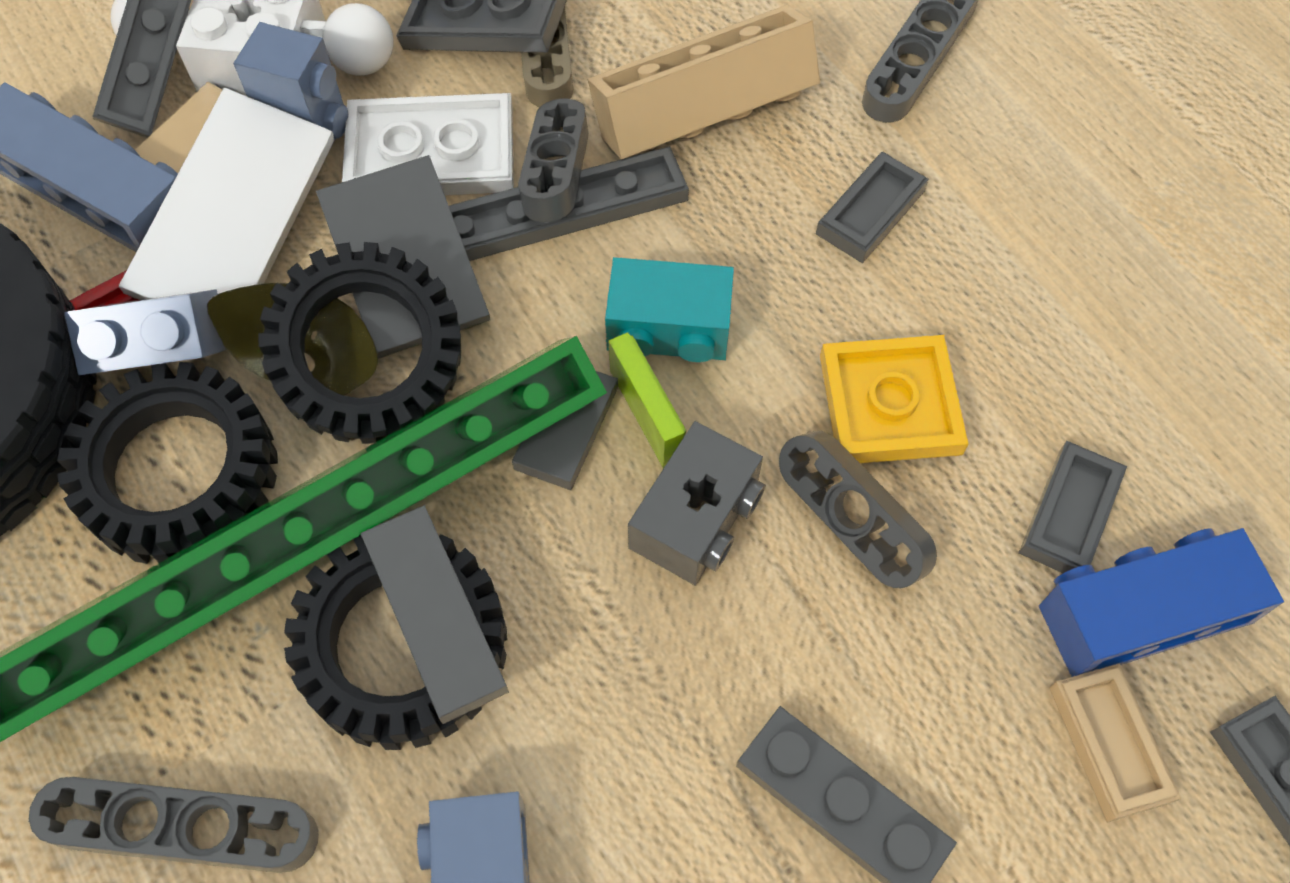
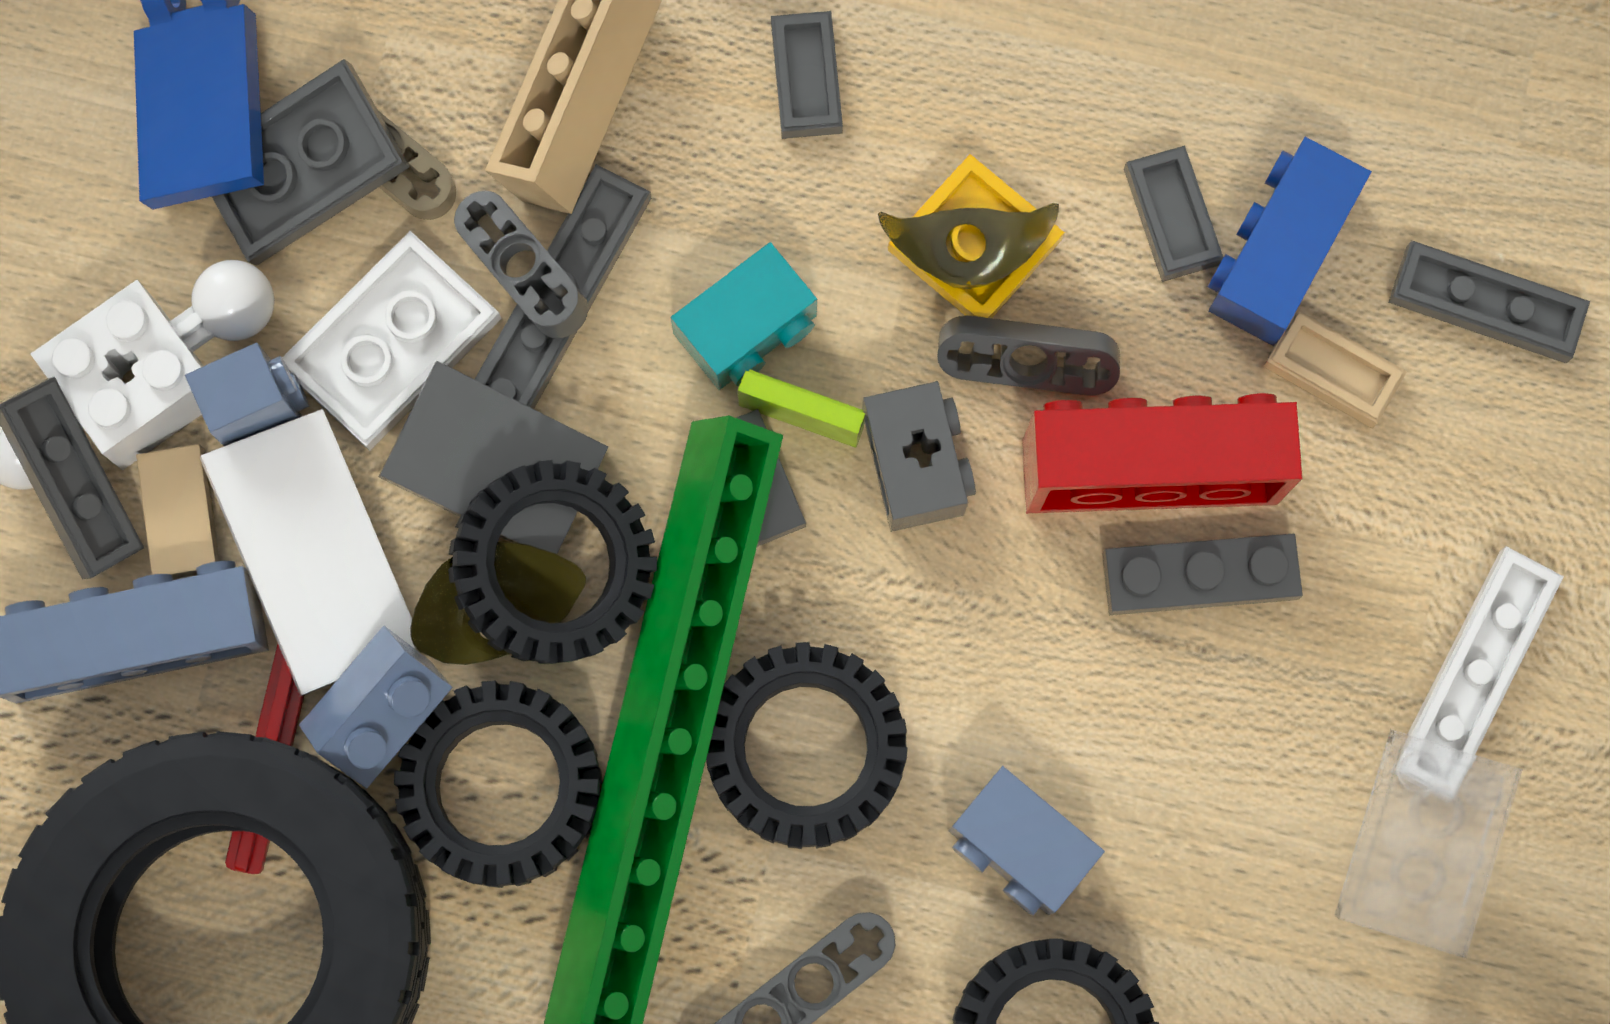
camera: 45 degrees left, 15 degrees up
dark grey tile [360,505,509,724] -> none
none -> clear yellow piece [878,203,1059,289]
none -> red brick [1022,393,1303,514]

